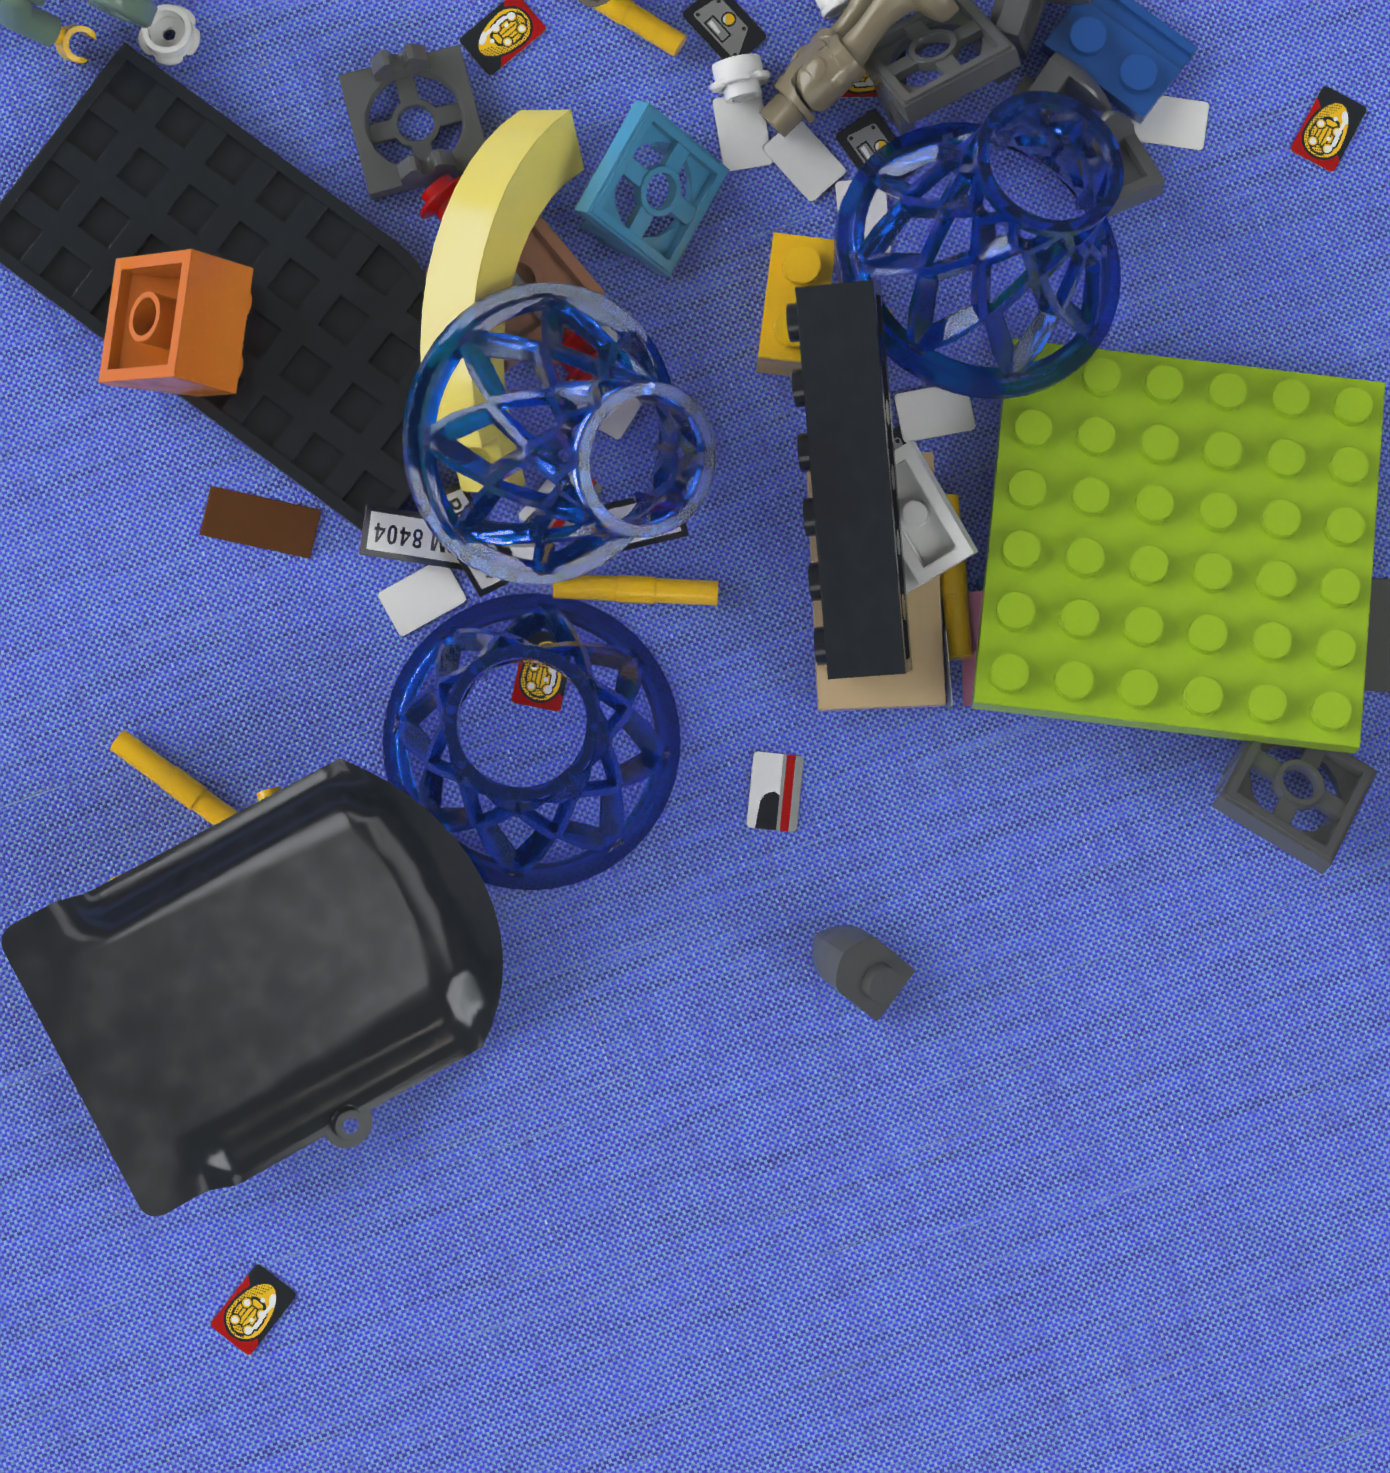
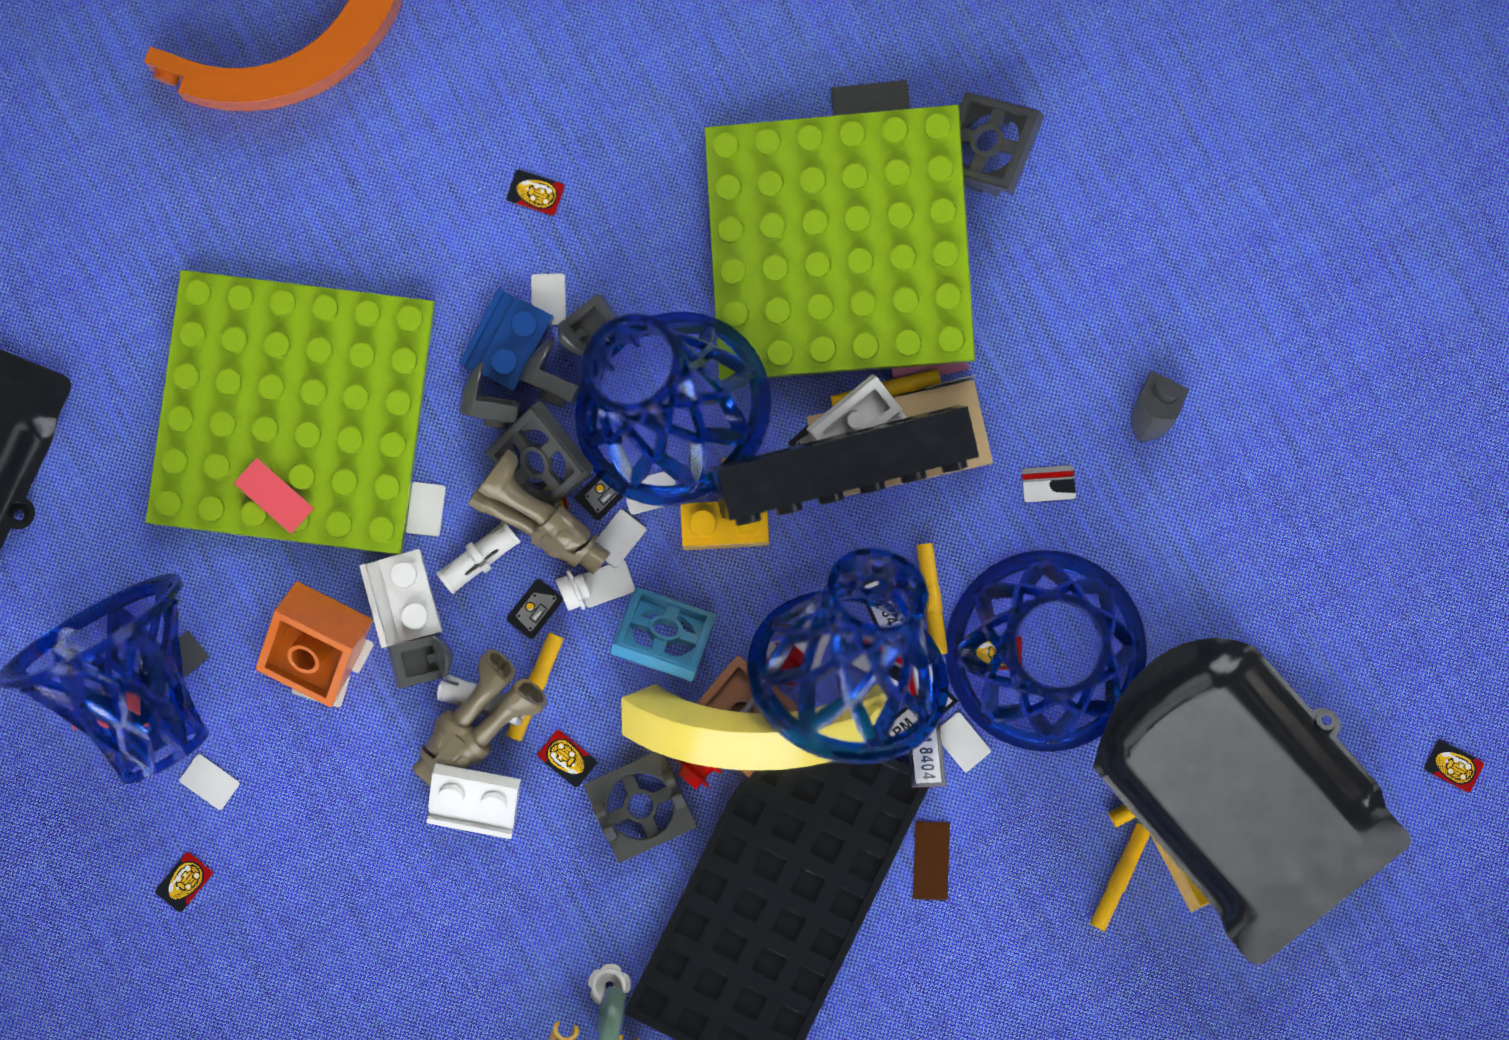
camera: 95 degrees left, 0 degrees up
orange slope [98,249,254,397] -> none
white sticker [894,381,976,442] -> none

